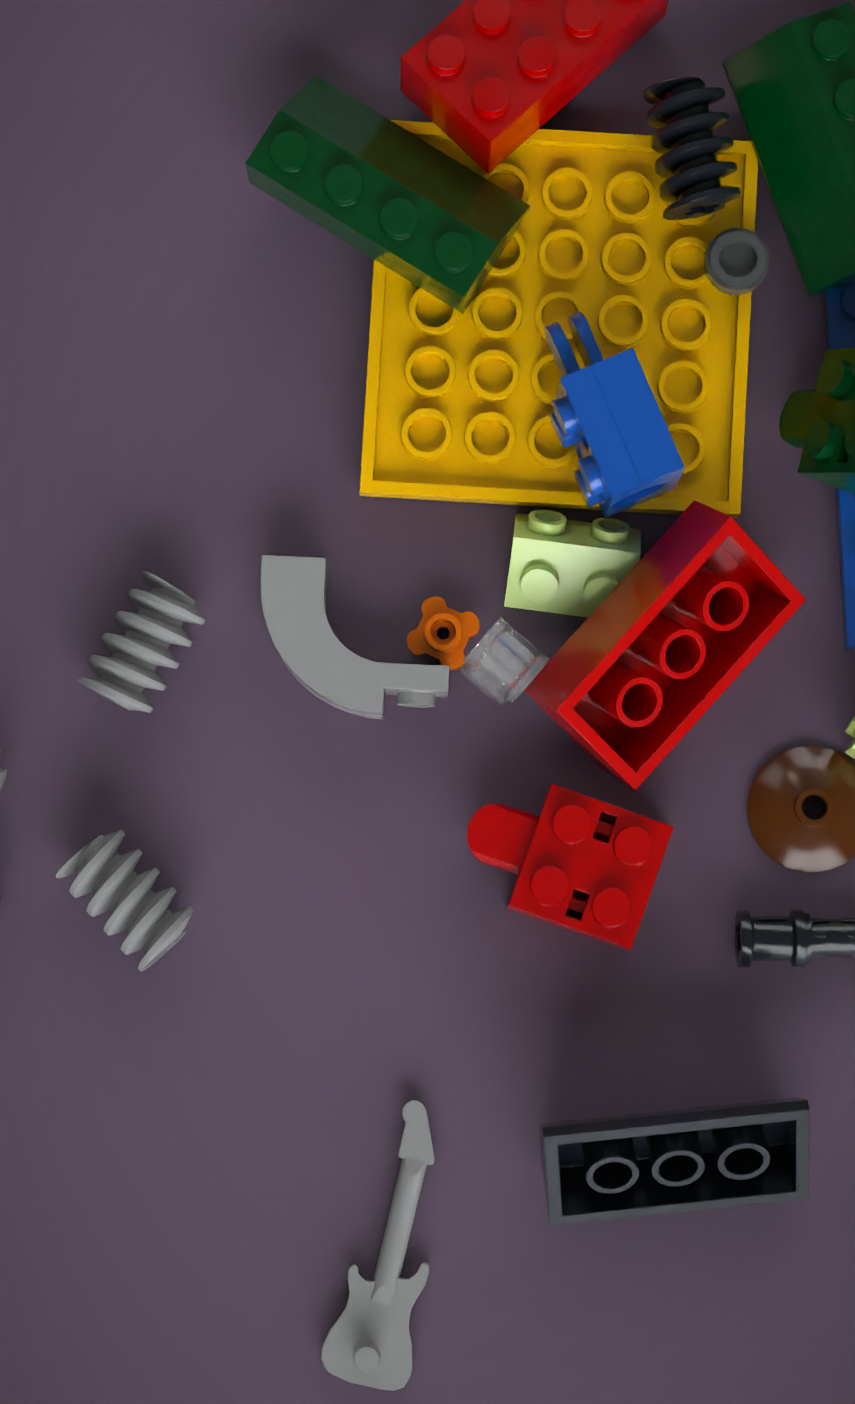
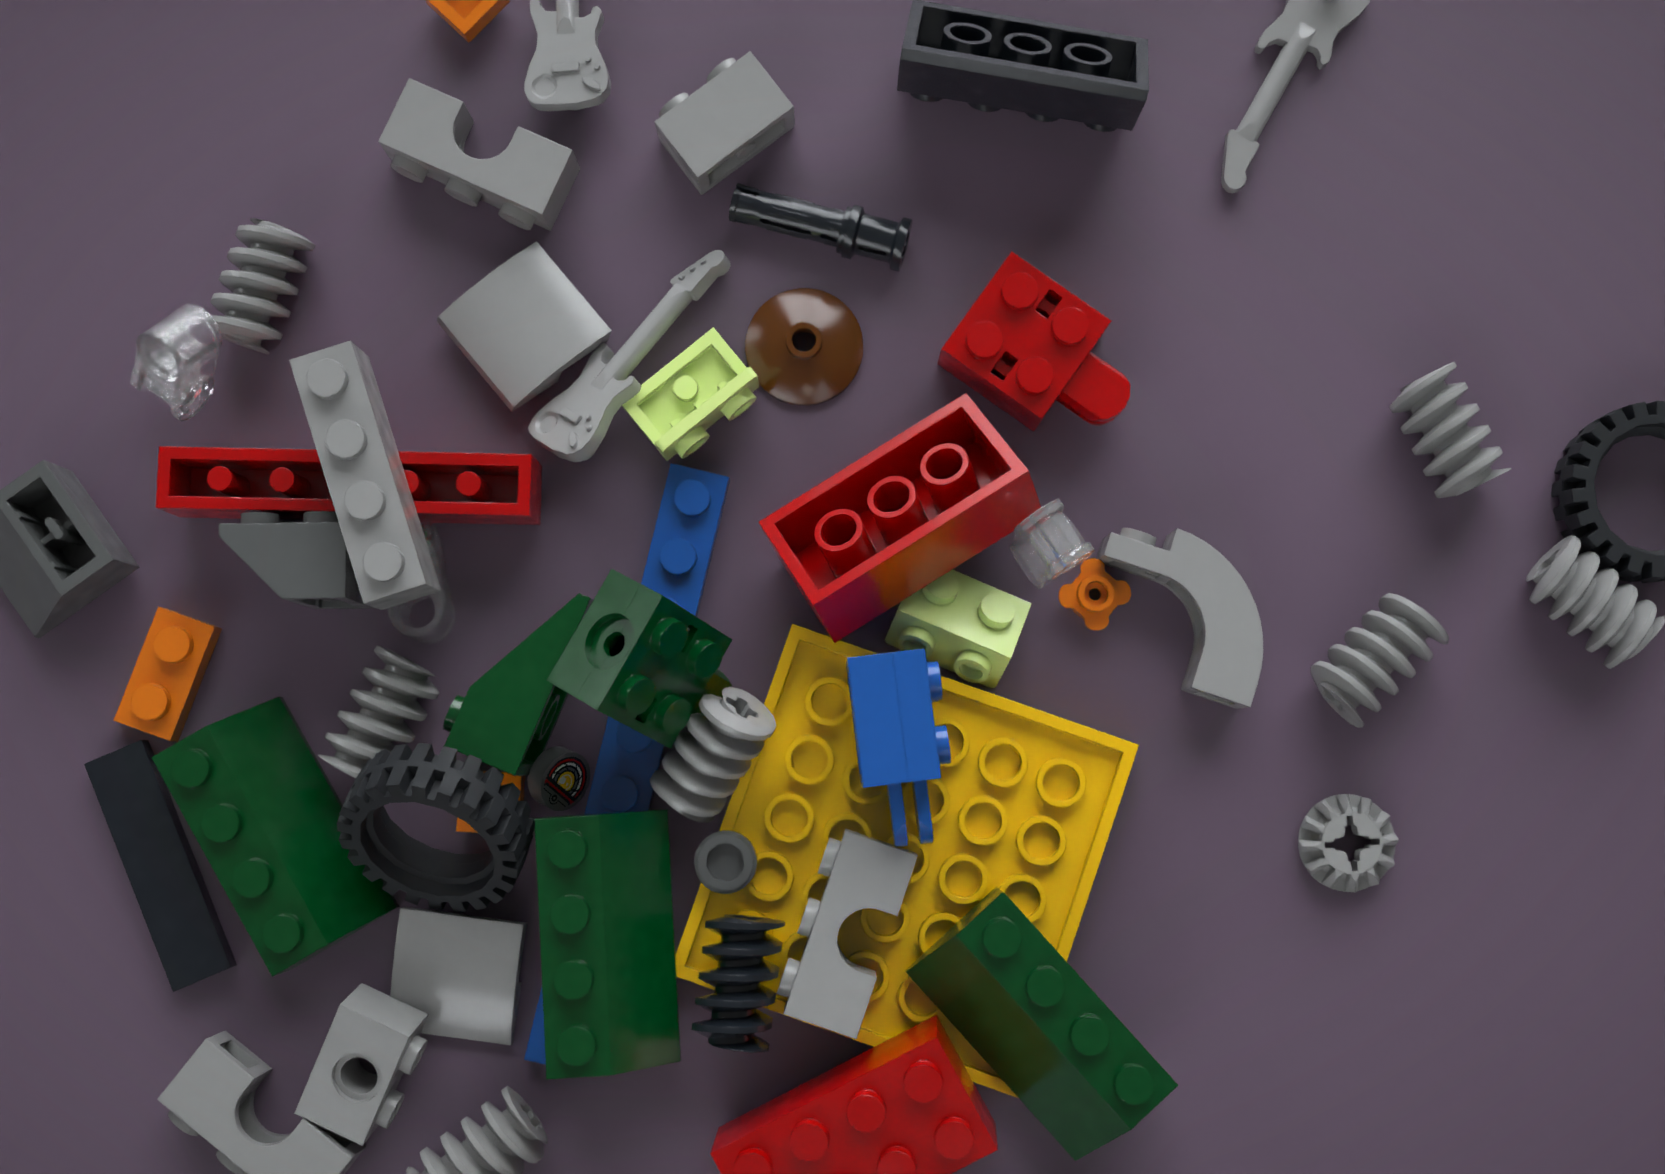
camera: 165 degrees left, 0 degrees up
none -> light grey piece [650,687,777,823]
none -> light grey arch [776,828,918,1039]
none -> light grey gear [1298,794,1399,893]

